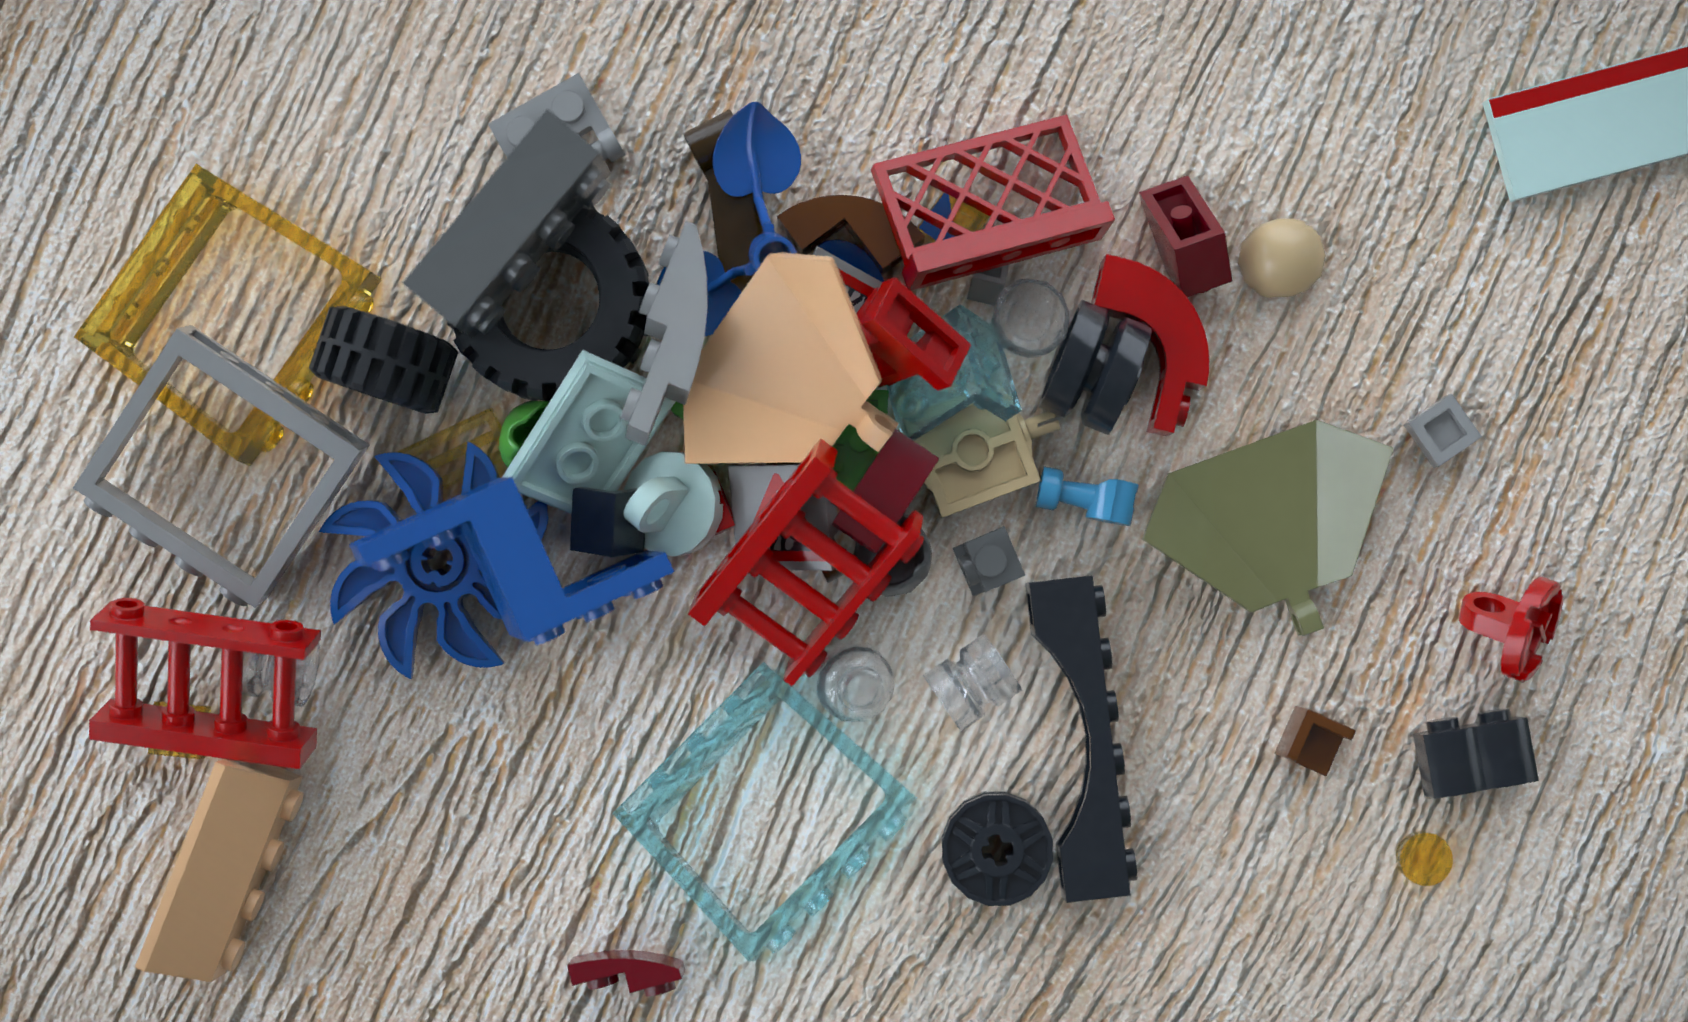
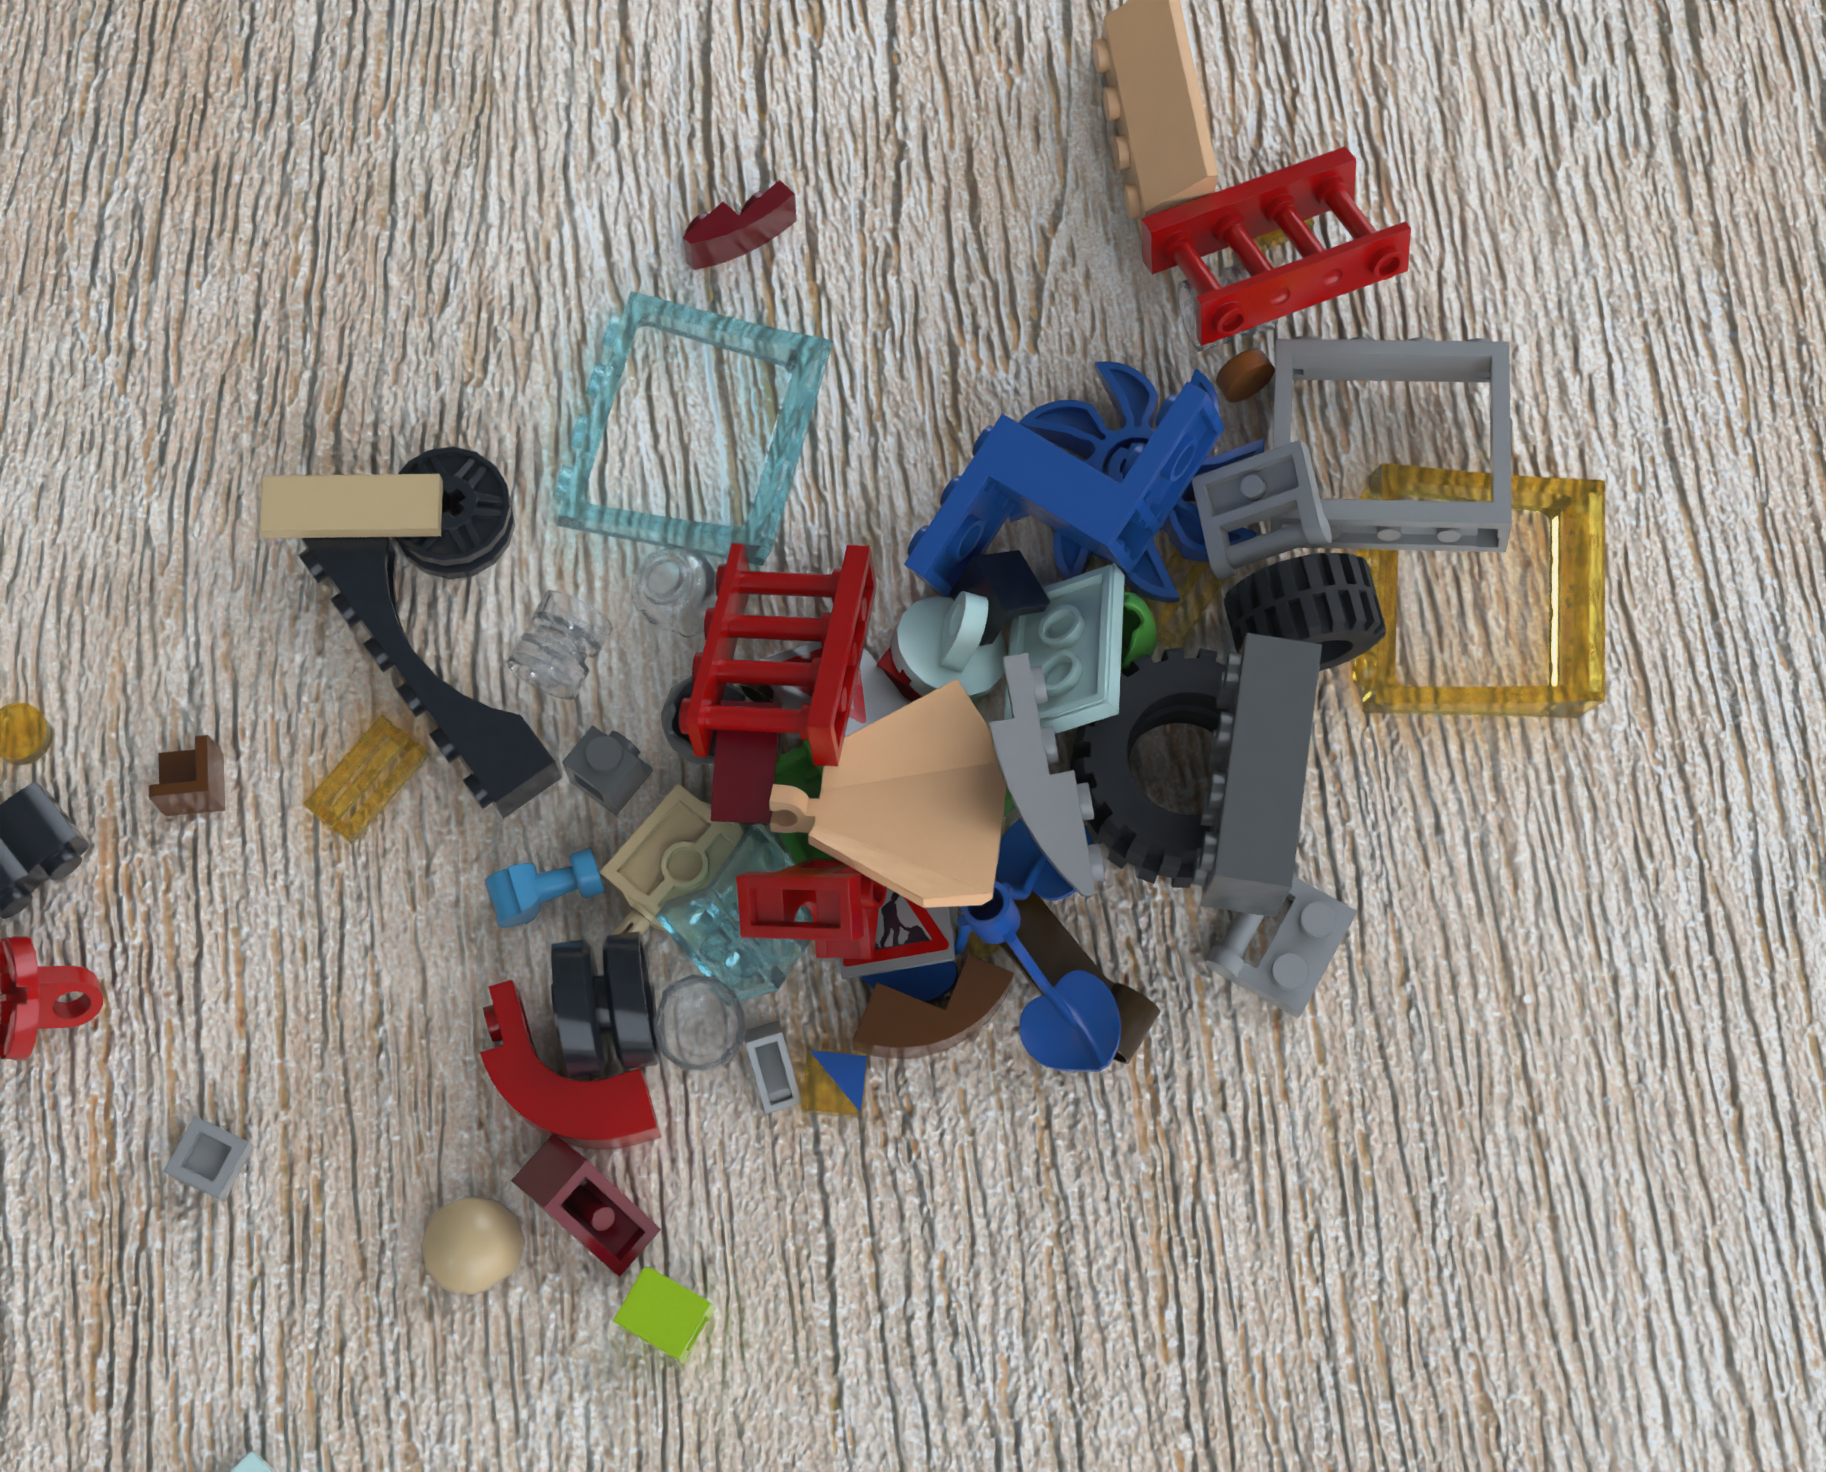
camera: 145 degrees right, 15 degrees down
fence [871,114,1115,291] -> none
olive panel [1142,420,1394,636] -> none
none -> tan tile [259,474,443,538]
none -> clear yellow tile [303,714,430,845]
none -> lime panel [613,1267,715,1364]
none -> light grey plate [1192,440,1332,580]
none -> dark orange tile [1216,349,1275,402]

